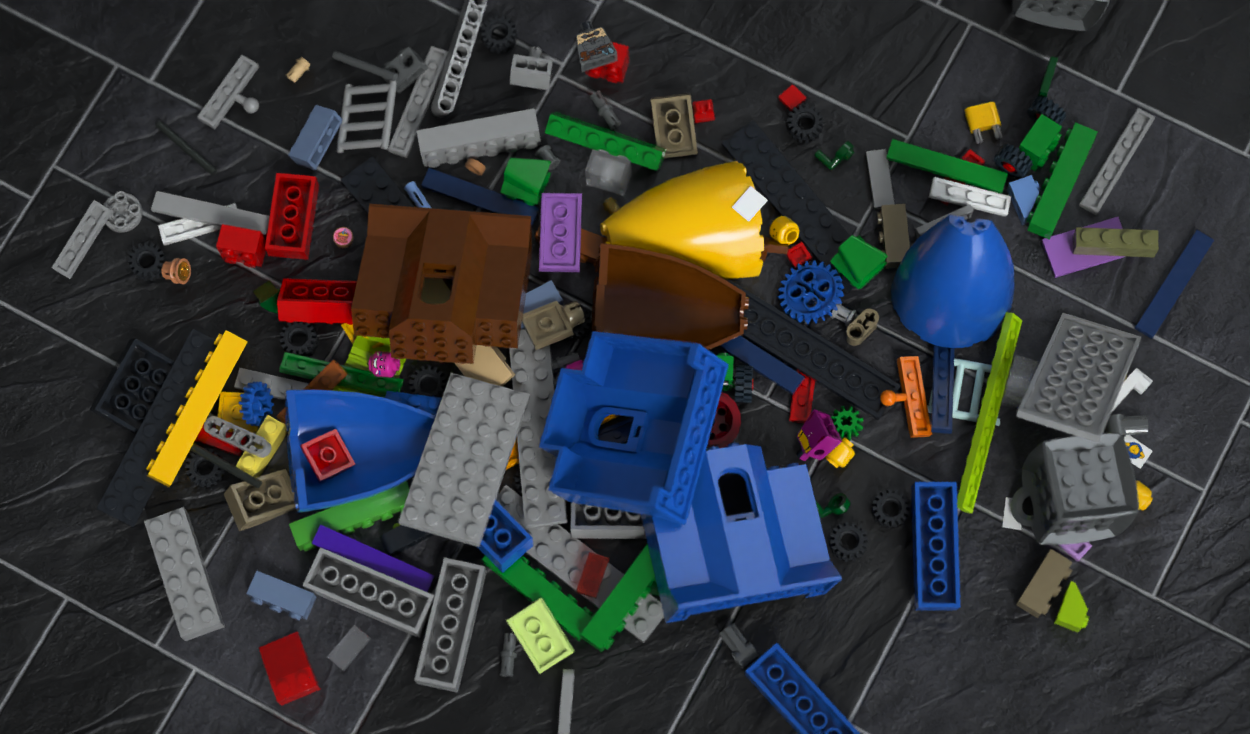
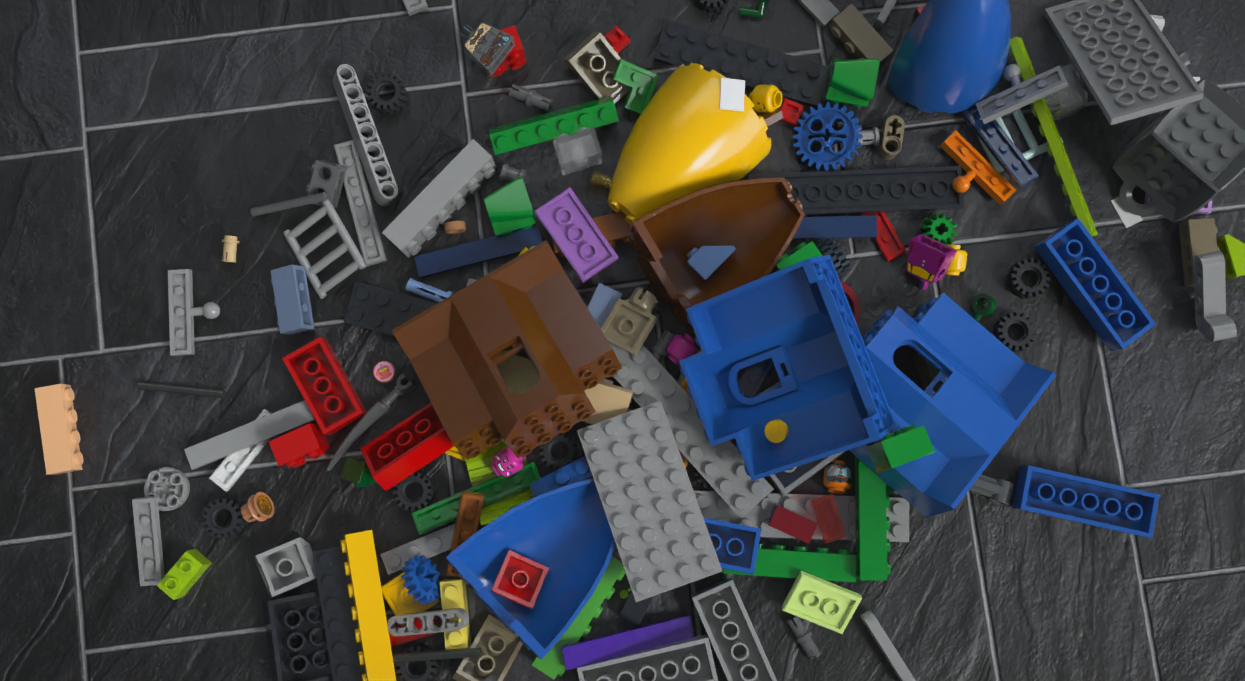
camera: 40 degrees left, 10 degrees up
light grey brick [510,47,553,90] -> none
none -> light nougat brick [35,384,83,475]
none -> lime brick [157,549,212,600]
none -> light grey slope [255,537,316,598]
none -> dark grey sword [327,373,416,471]
none -> green plate [612,59,659,115]
none -> medium blue slope [686,246,736,280]
none -> yellow tile [765,419,789,443]
none -> dark red tile [768,505,818,544]
none -> head [823,460,852,494]
none -> green brick [867,424,935,473]
none -> light grey plate [976,64,1069,124]
none -> light grey beam [1194,251,1237,342]

